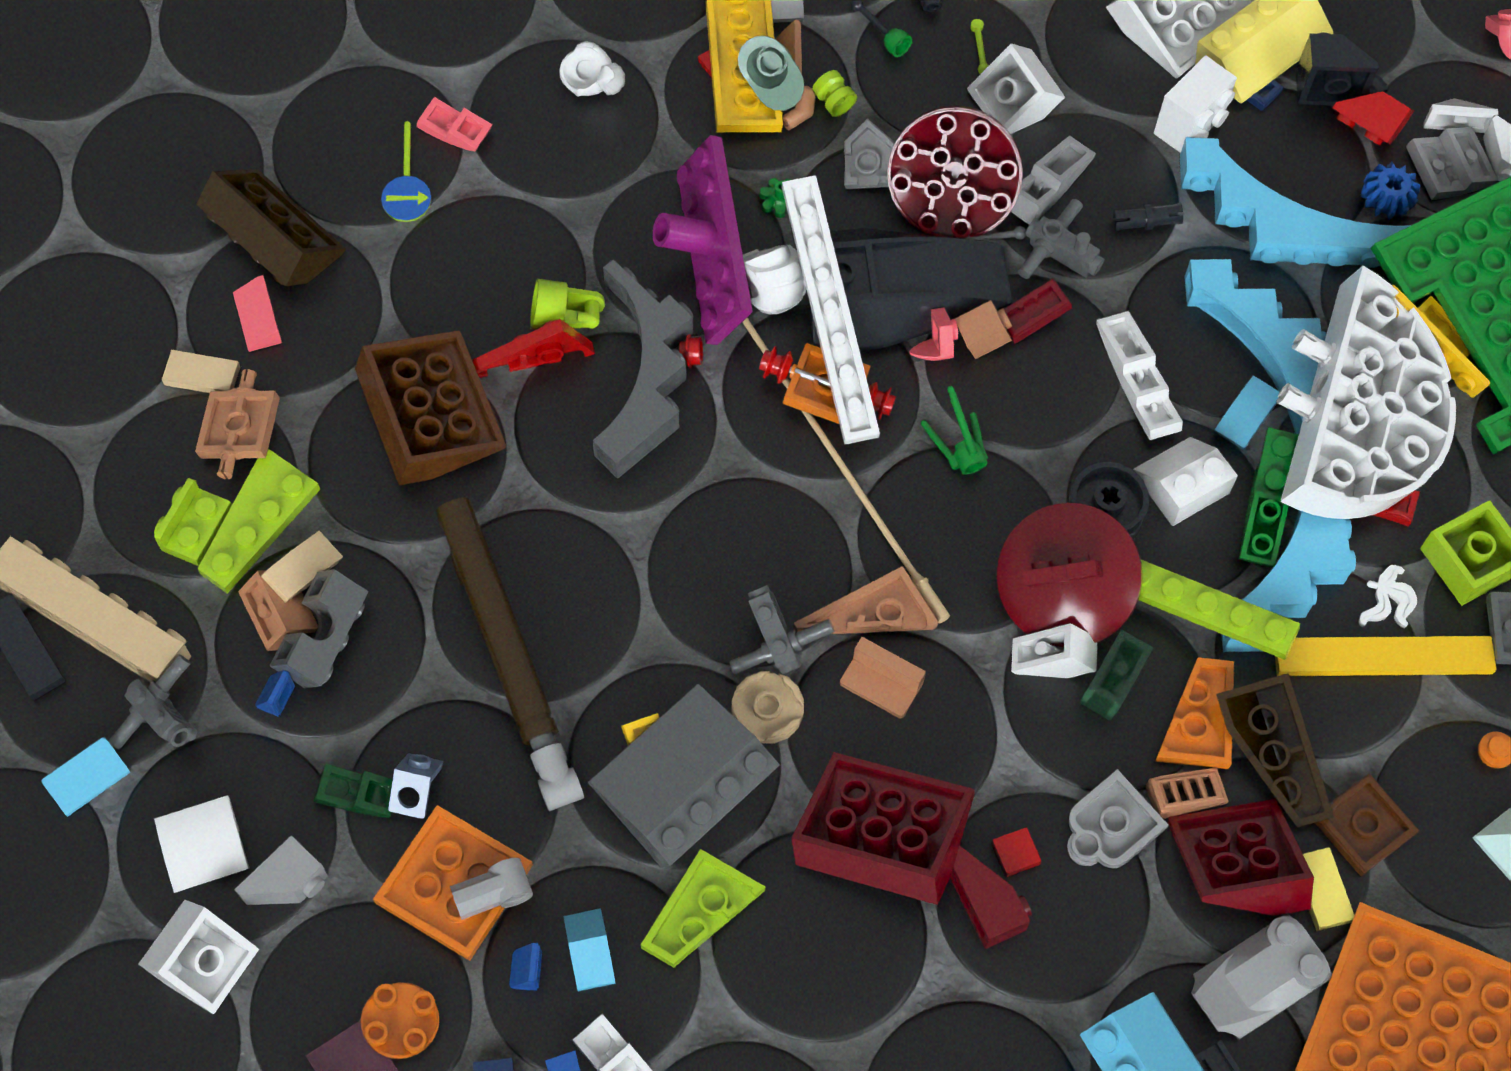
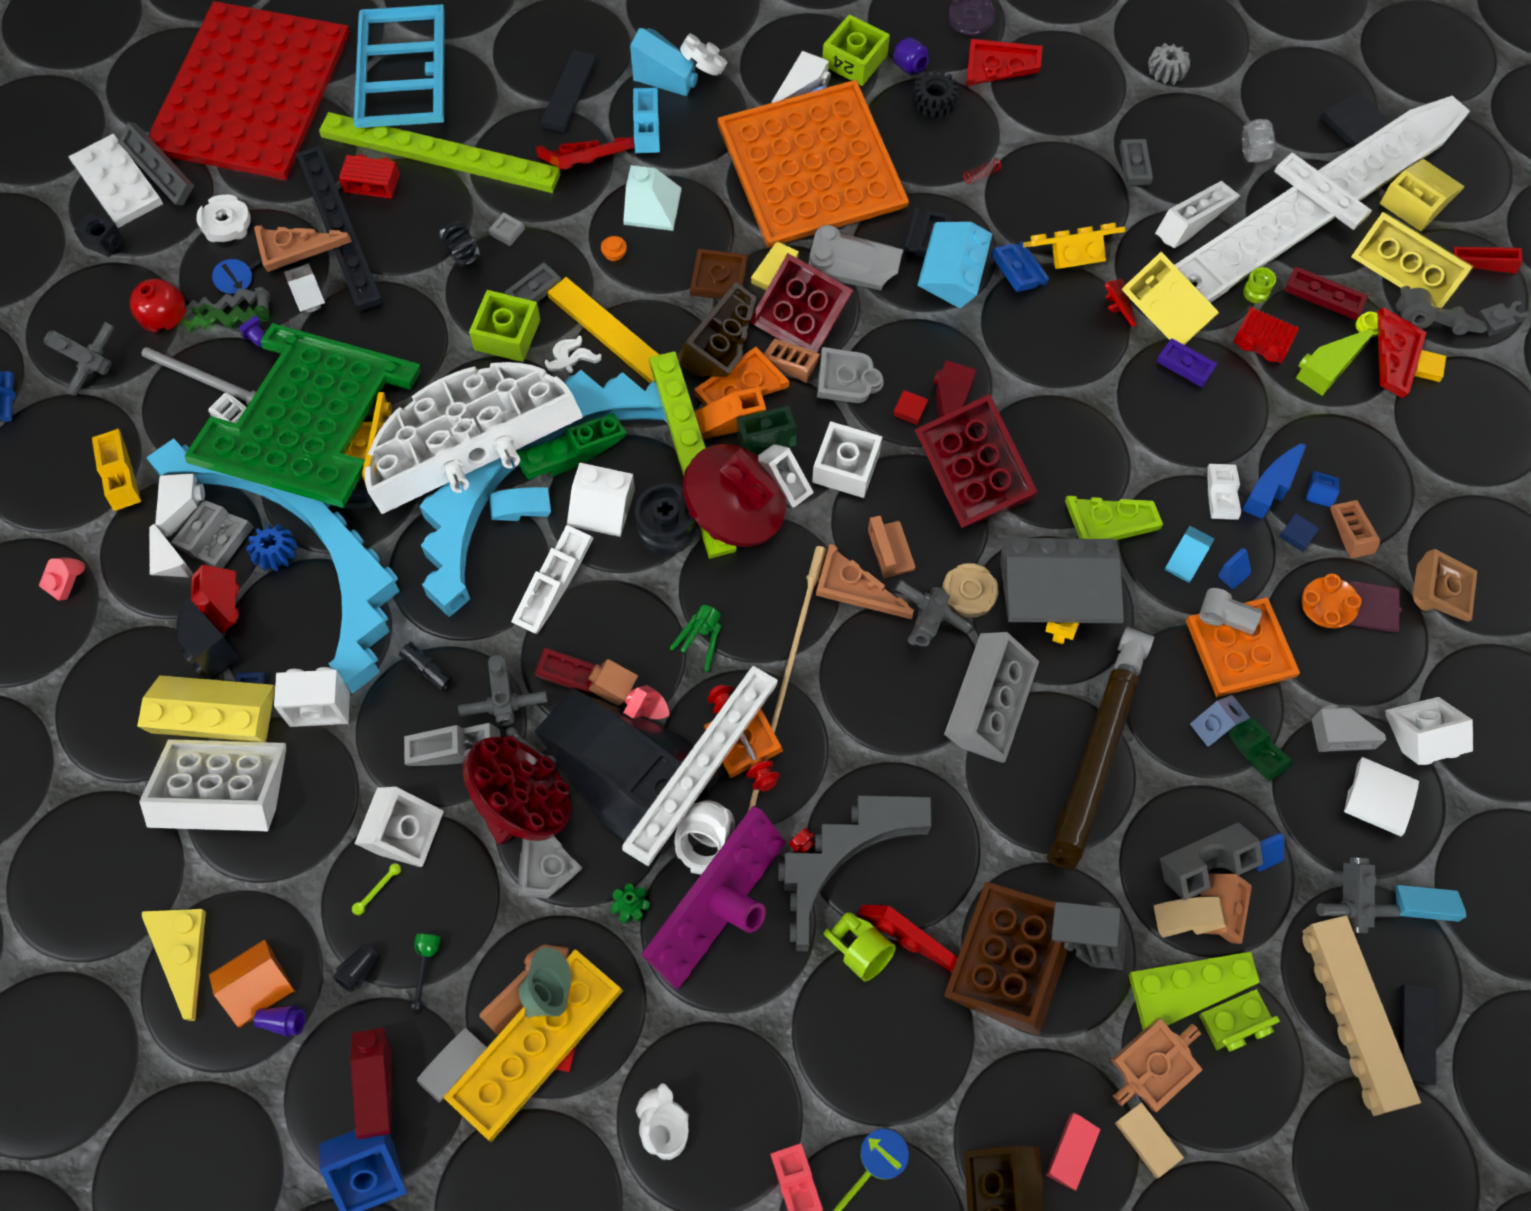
camera: 135 degrees left, 0 degrees up
lime wheel [812,70,857,117] -> none
none -> orange slope [694,387,766,439]
none -> white brick [812,421,882,498]
none -> light grey slope [944,632,1040,763]
none -> dark grey wedge [1052,902,1126,970]

